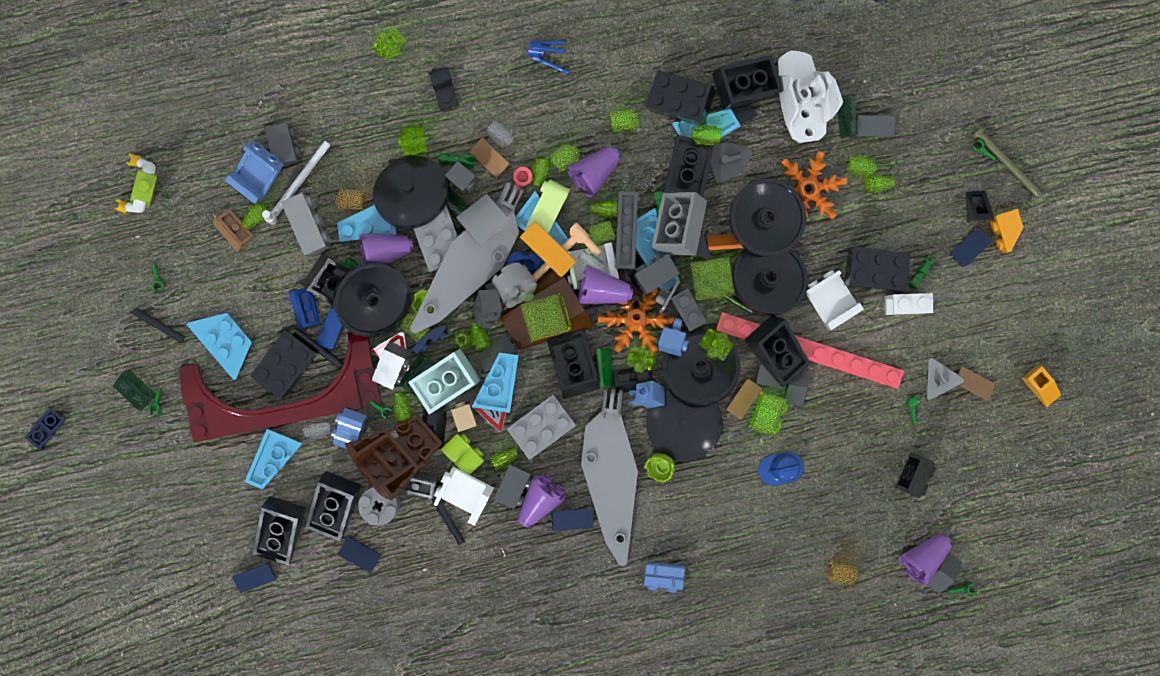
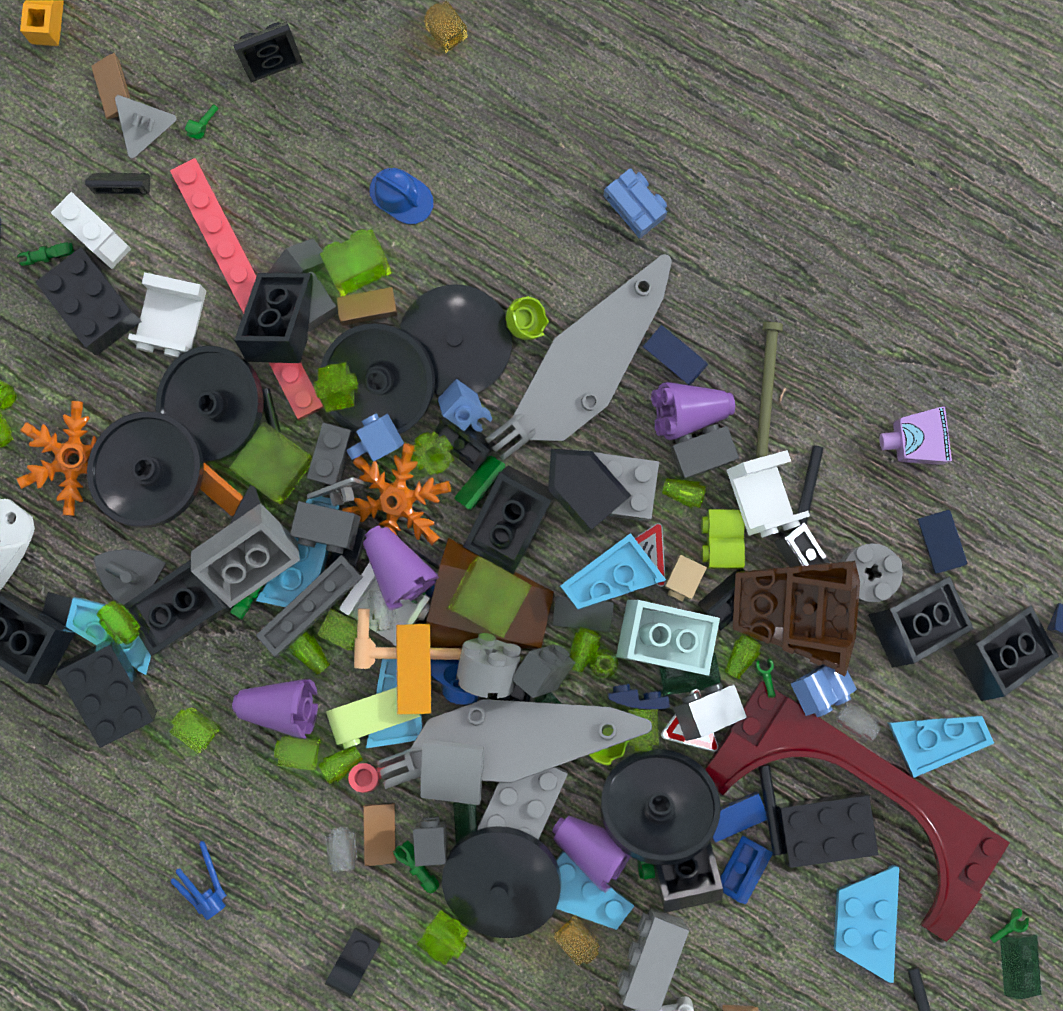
camera: 135 degrees left, 5 degrees down
none -> black slope [85,173,150,195]
none -> black tile [548,448,631,534]
none -> olive bar [756,322,783,458]
none -> lavender torso [880,407,952,465]

